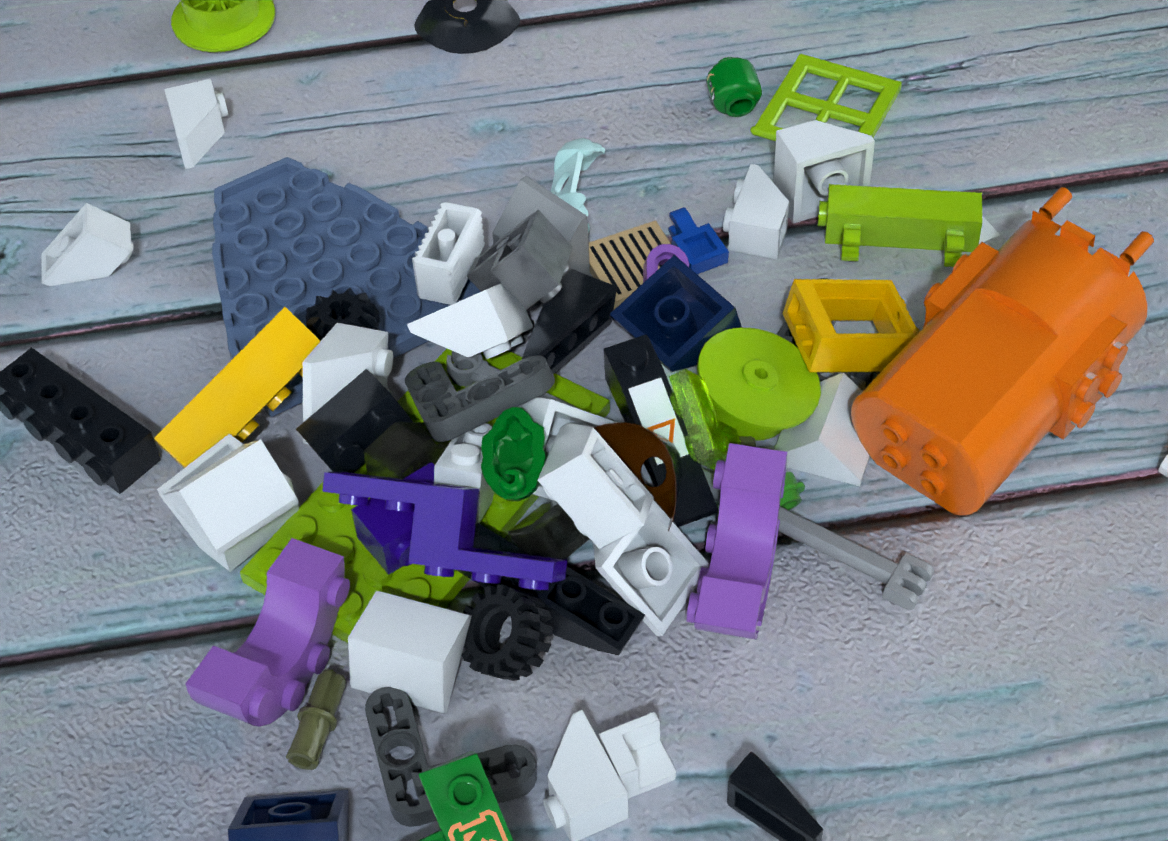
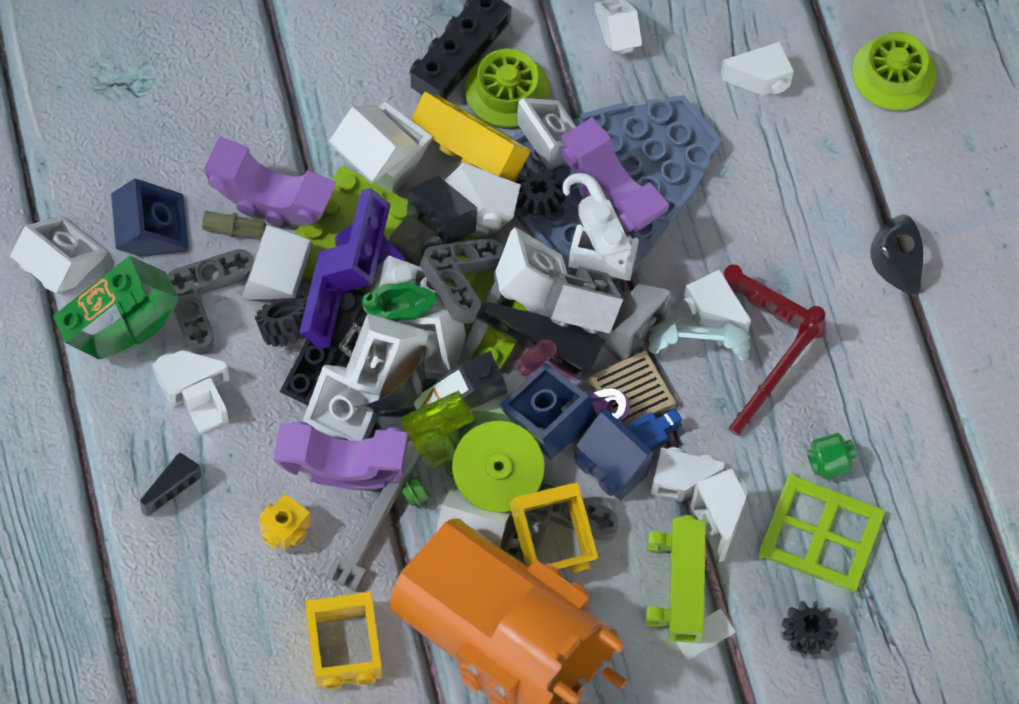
camera: 80 degrees right, 15 degrees up
none -> yellow brick [259,493,311,553]
none -> yellow window [305,592,382,690]
none -> lime piece [465,49,550,128]
none -> clear pink axle [511,339,556,377]
none -> white slope [517,98,576,170]
none -> medium lavender brick [561,117,669,234]
none -> white plate [563,173,632,274]
none -> dark blue slope [574,408,652,501]
none -> white slope [682,270,751,334]
none -> dark red piece [724,264,827,436]
none -> black gear [781,600,838,658]

